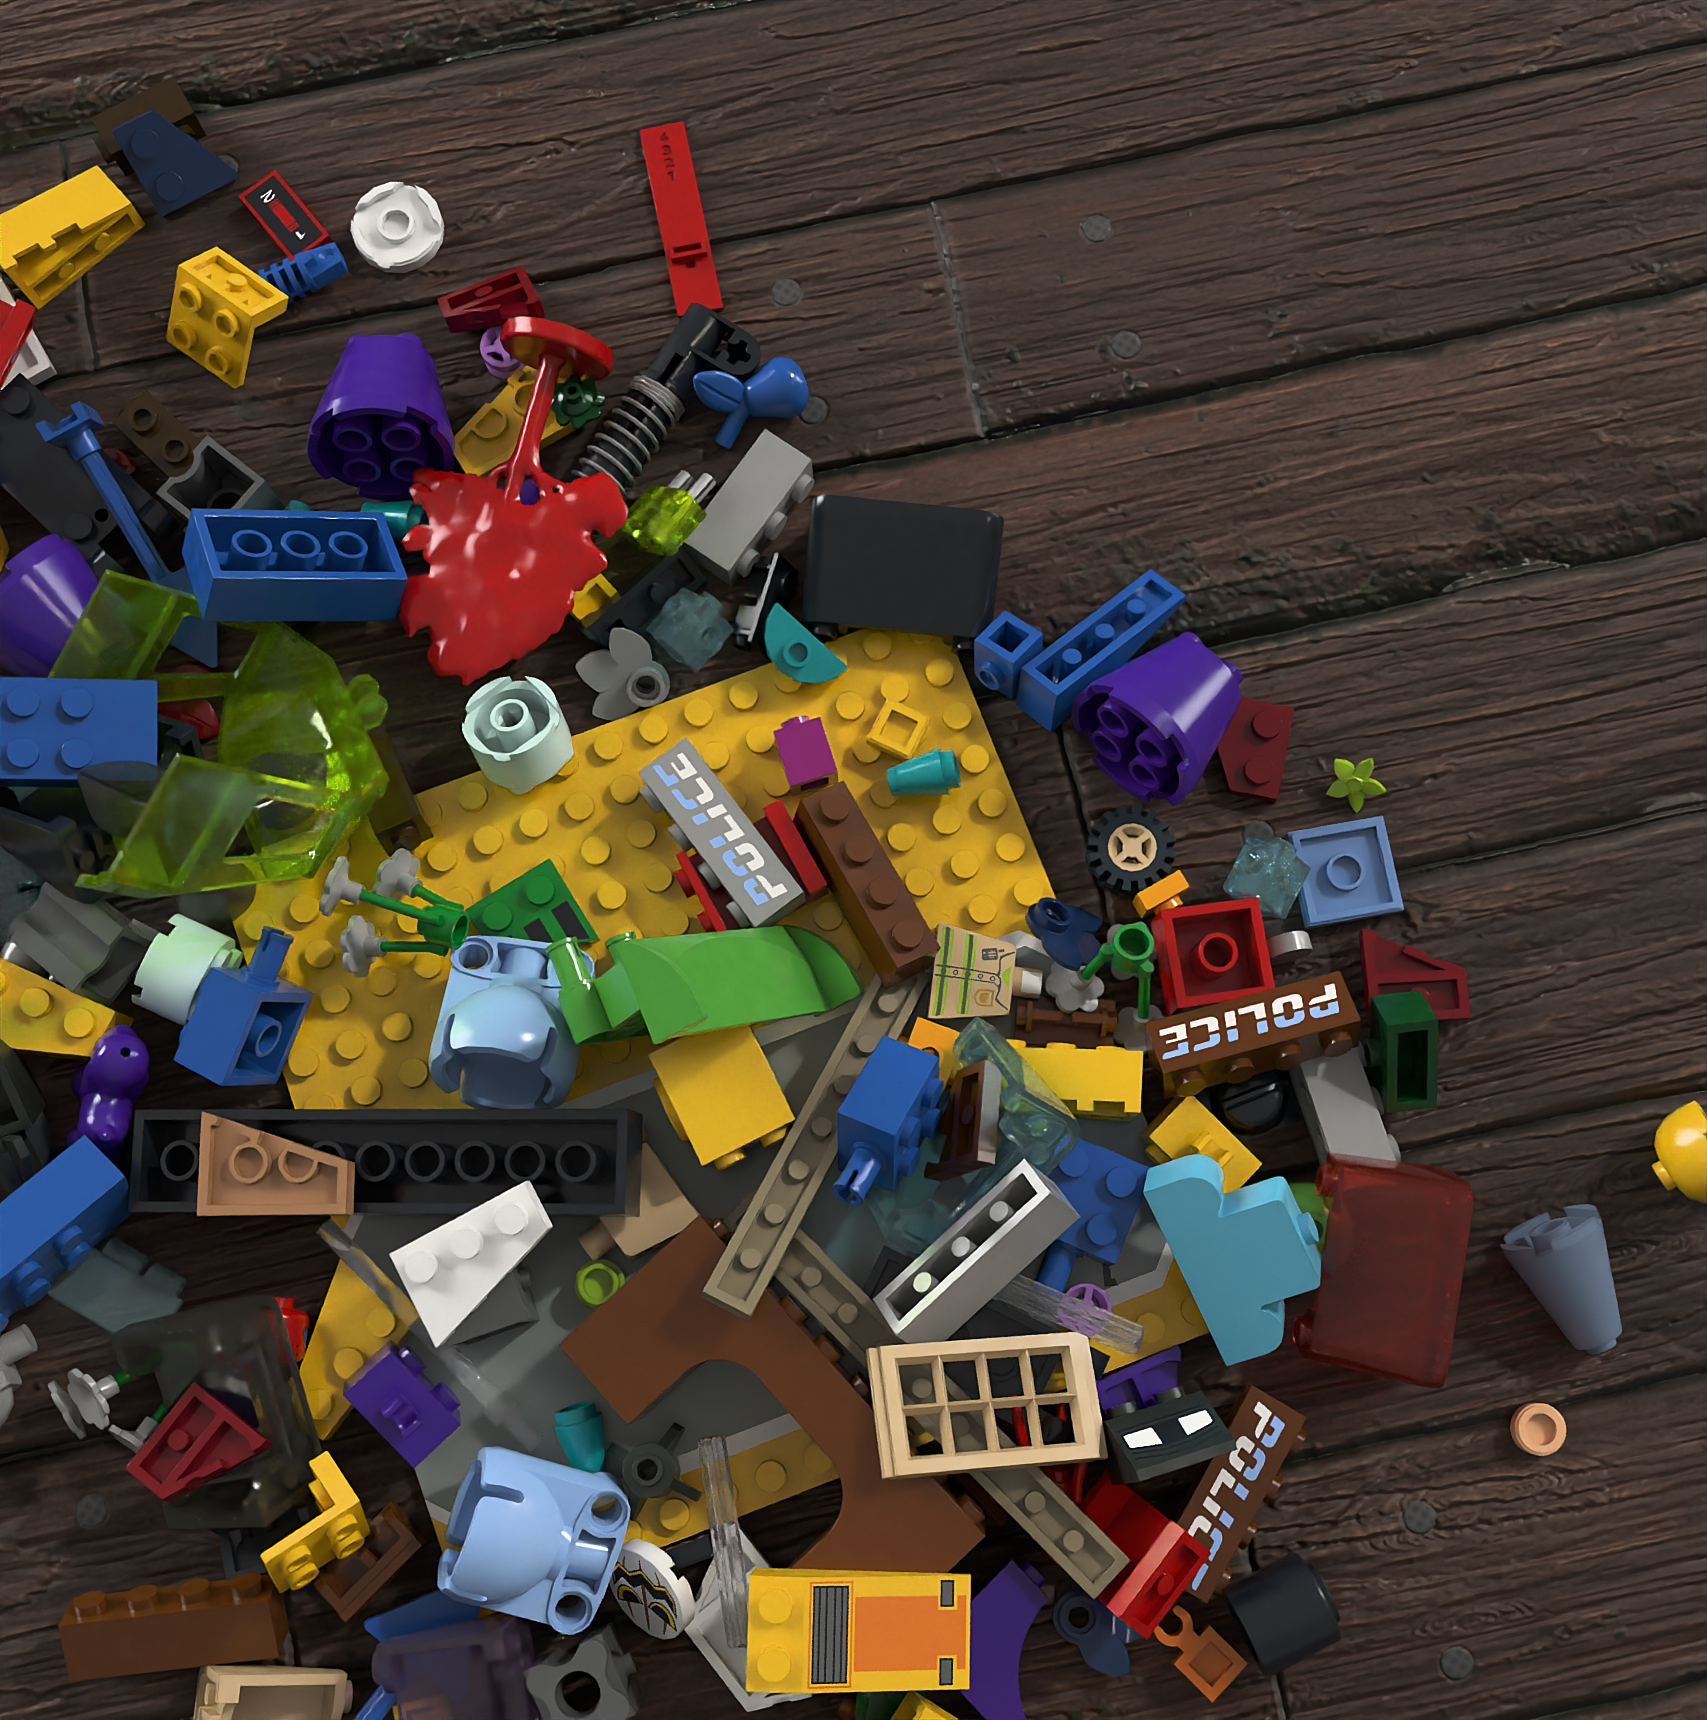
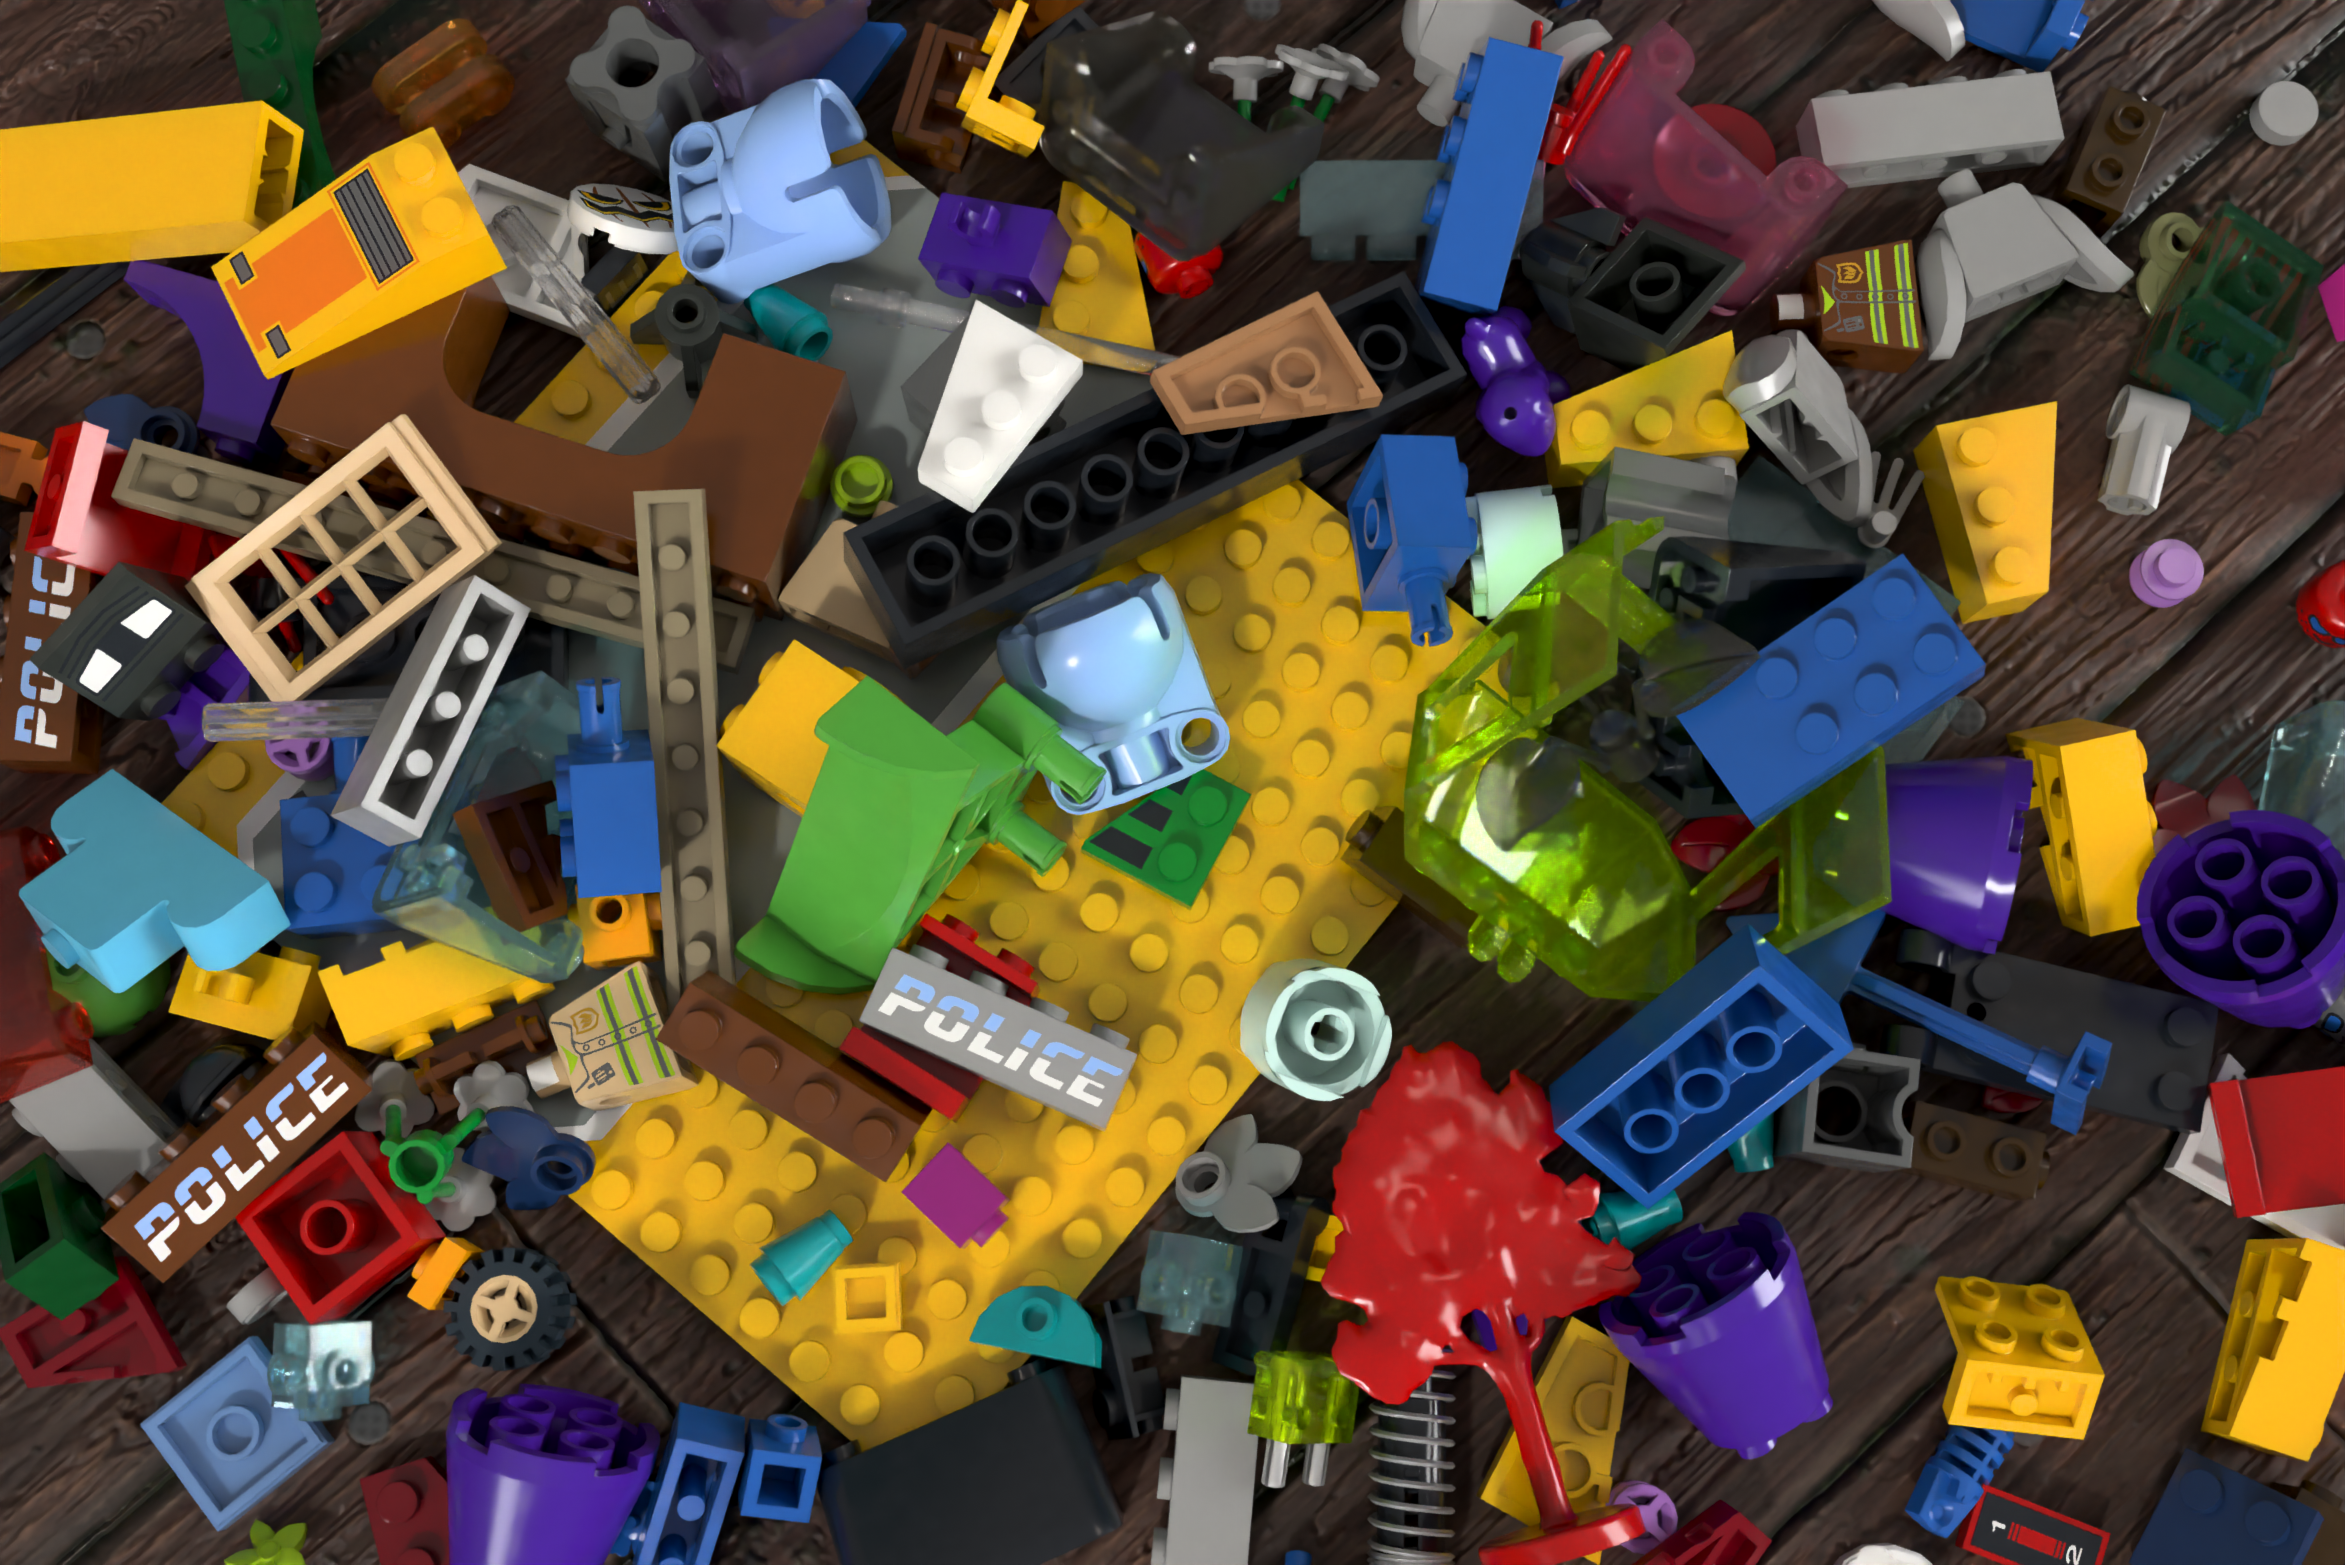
camera: 145 degrees right, 0 degrees up
dark red wing [125,1382,273,1502] -> none
plant [319,848,470,977] -> none
dark green plant [550,374,605,430] -> none

